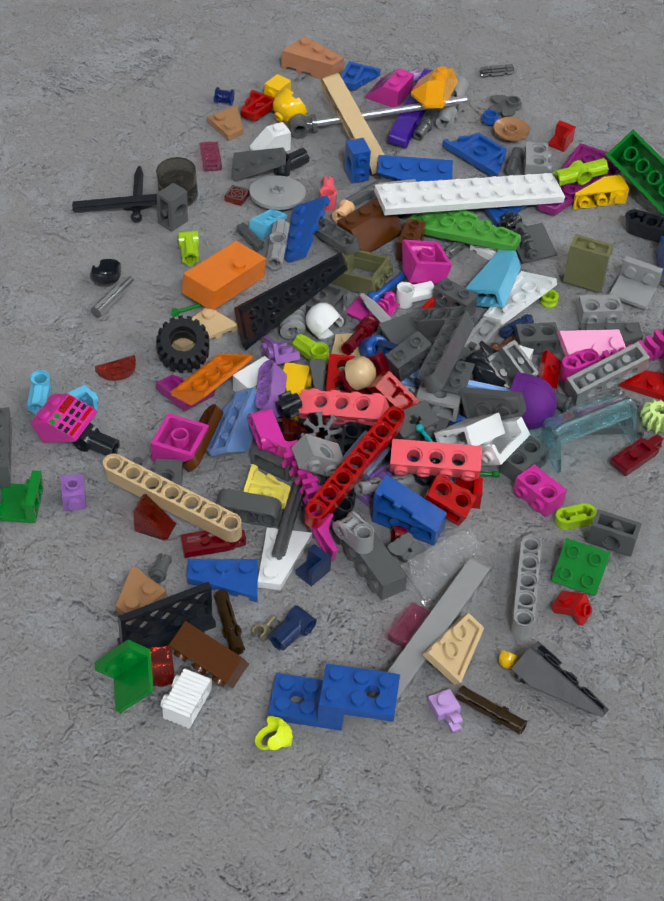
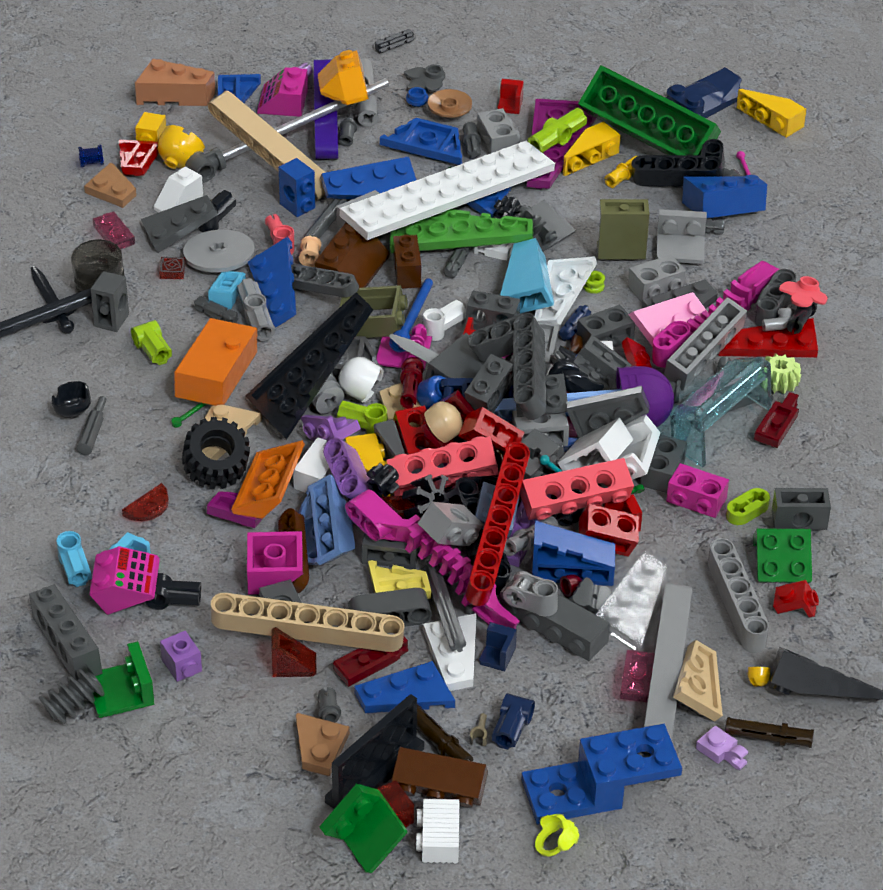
camera: 20 degrees left, 5 degrees down
dark pink slope [402,239,452,284] -> none
none -> yellow axle [604,156,637,188]

